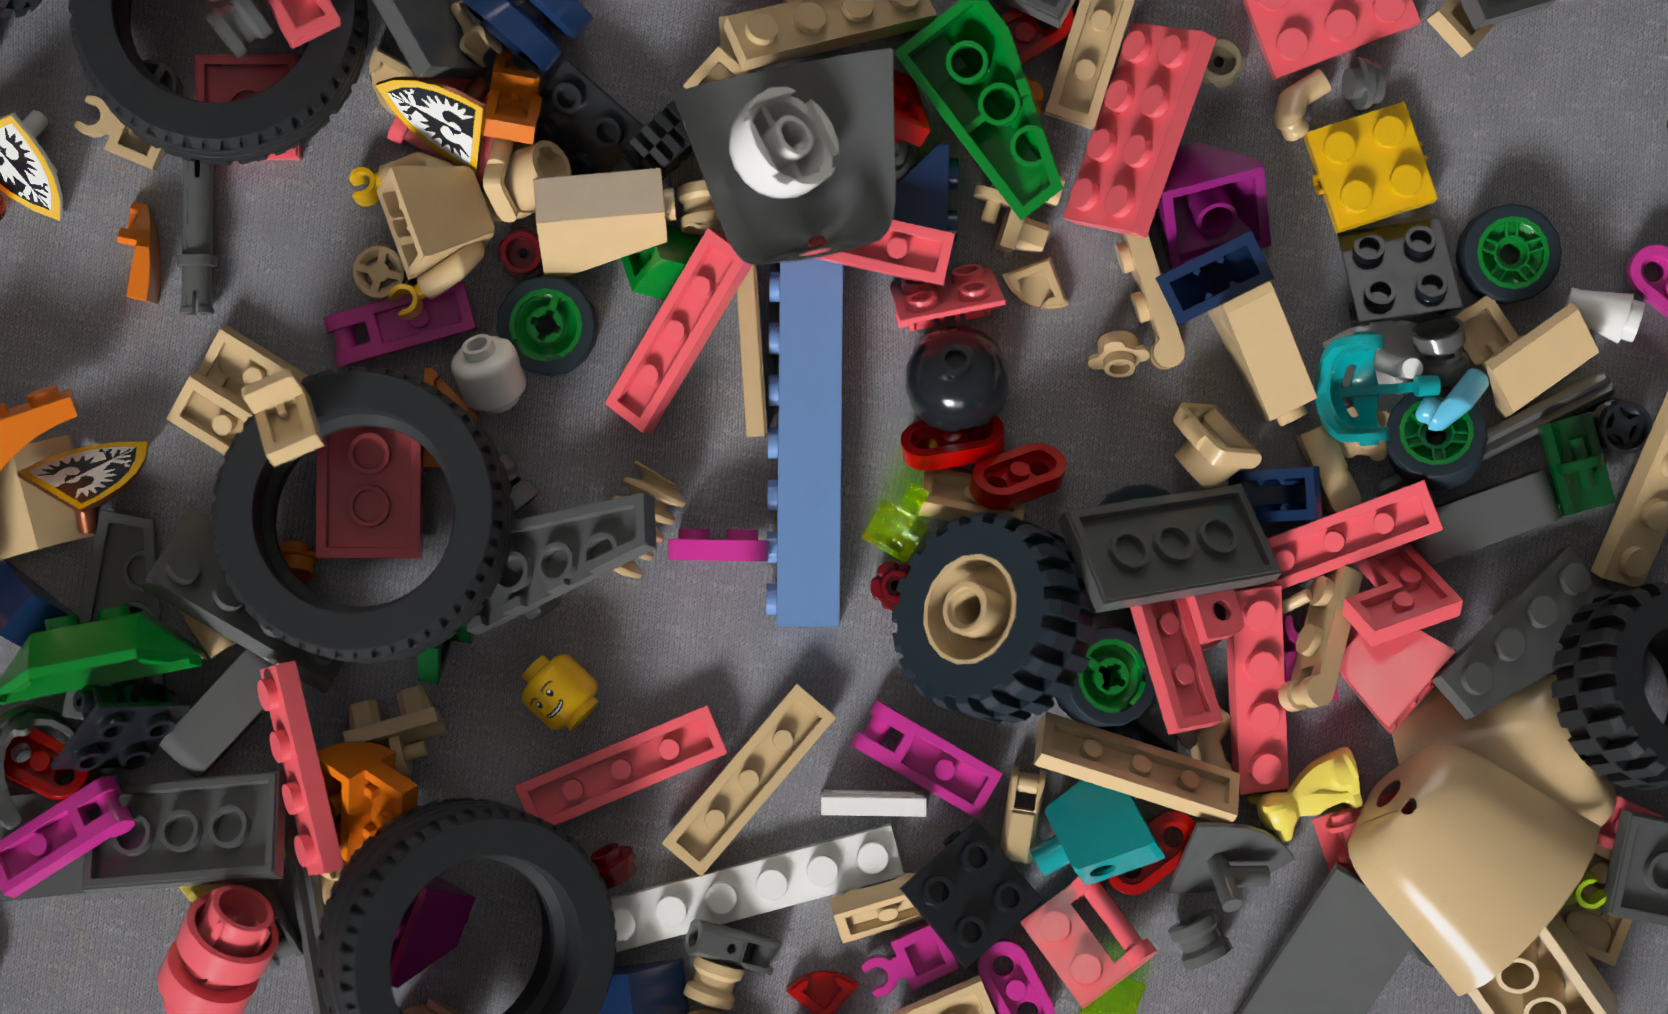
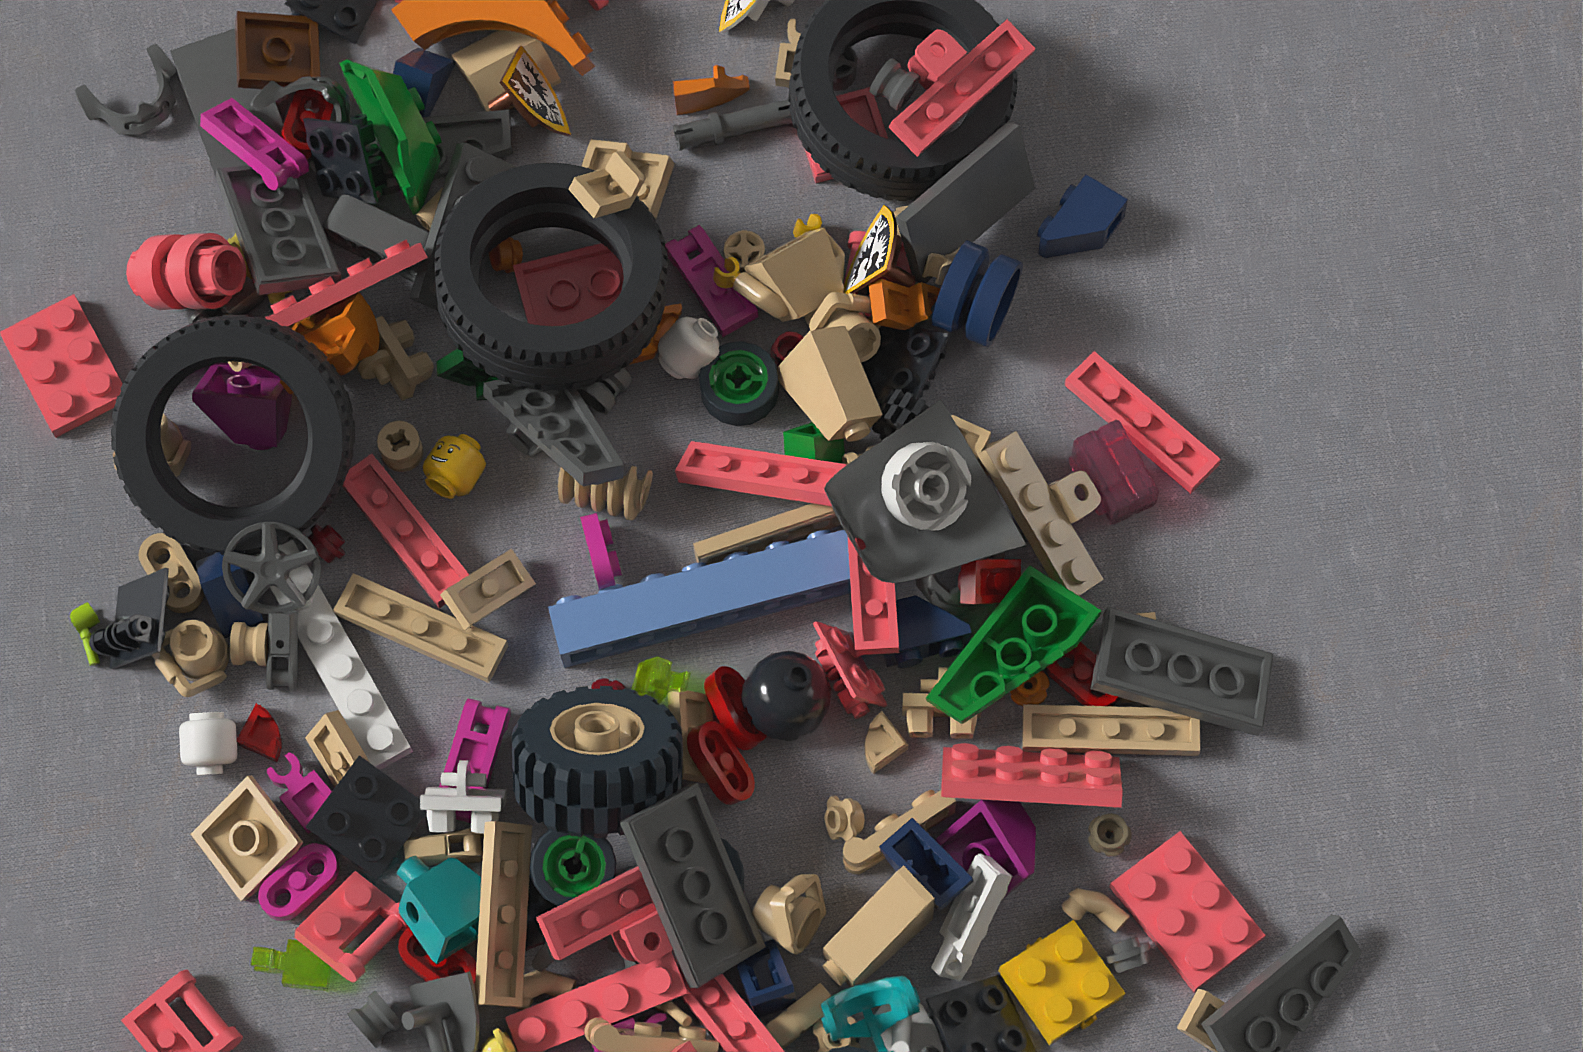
camera: 75 degrees right, 20 degrees down
white tile [821,790,927,817] -> none
none -> dark grey wheel [222,522,321,614]
none -> tan wheel [377,421,424,472]
none -> white hips [420,760,506,833]
none -> tan plate [440,548,536,631]
none -> white hinge [931,854,1012,981]

